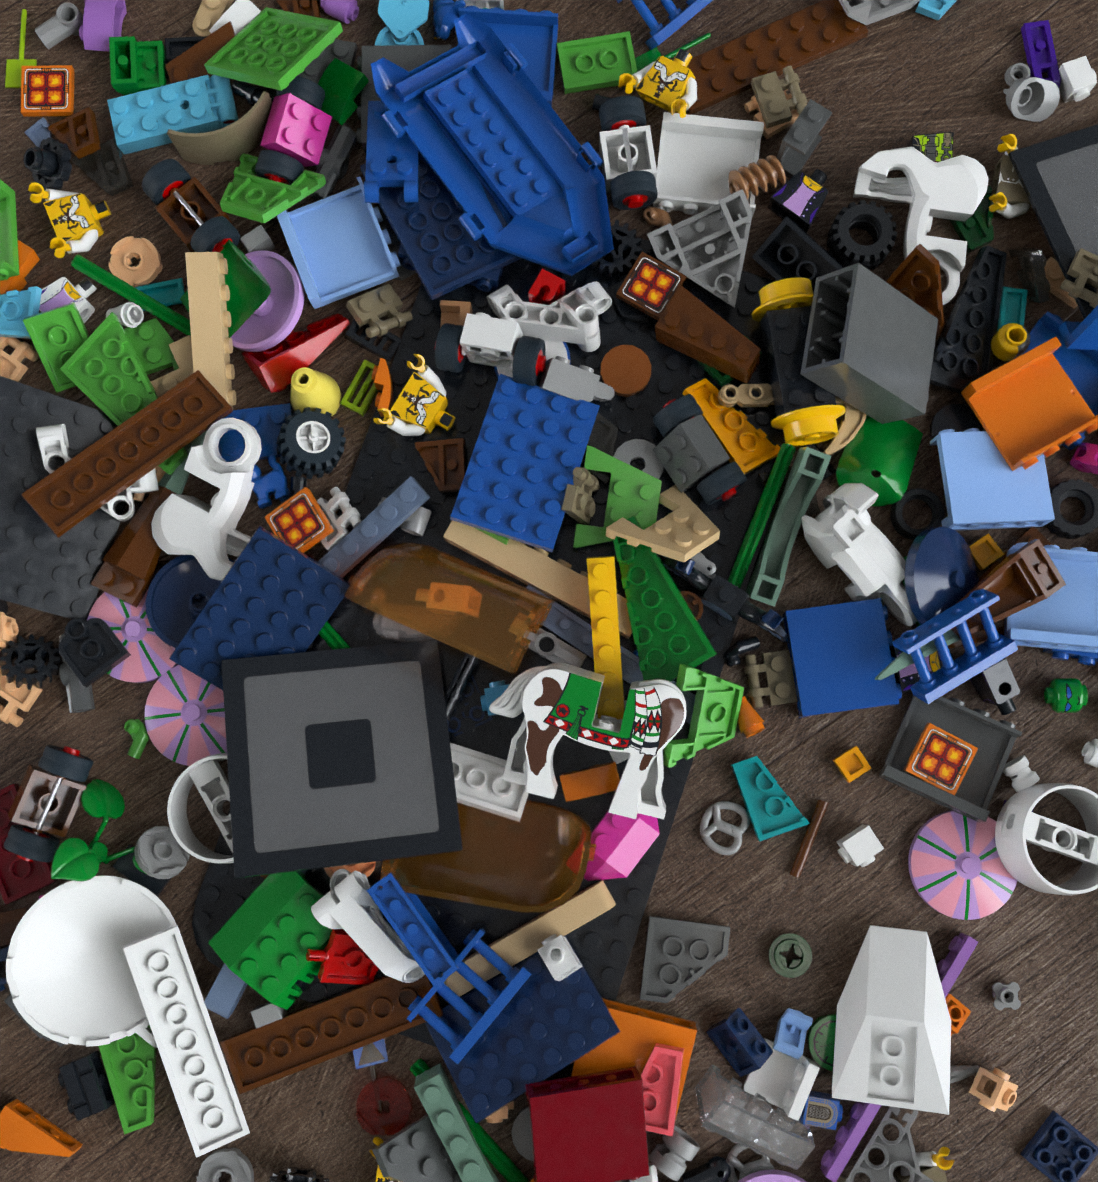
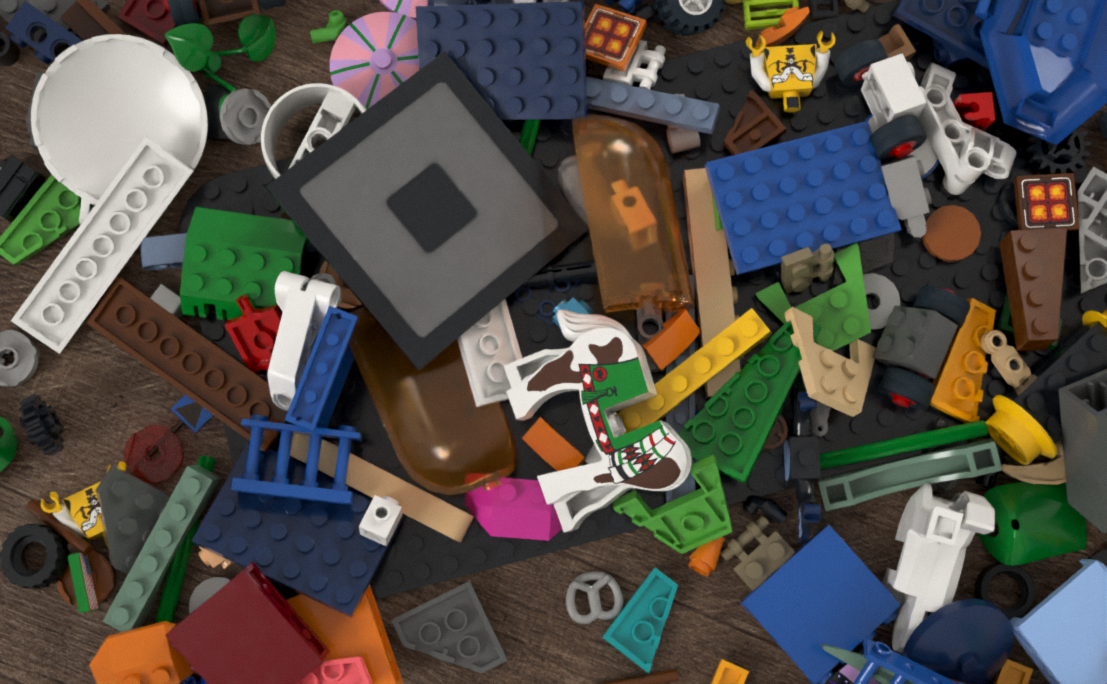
camera: 55 degrees right, 0 degrees up
none -> orange slope [642,308,701,370]

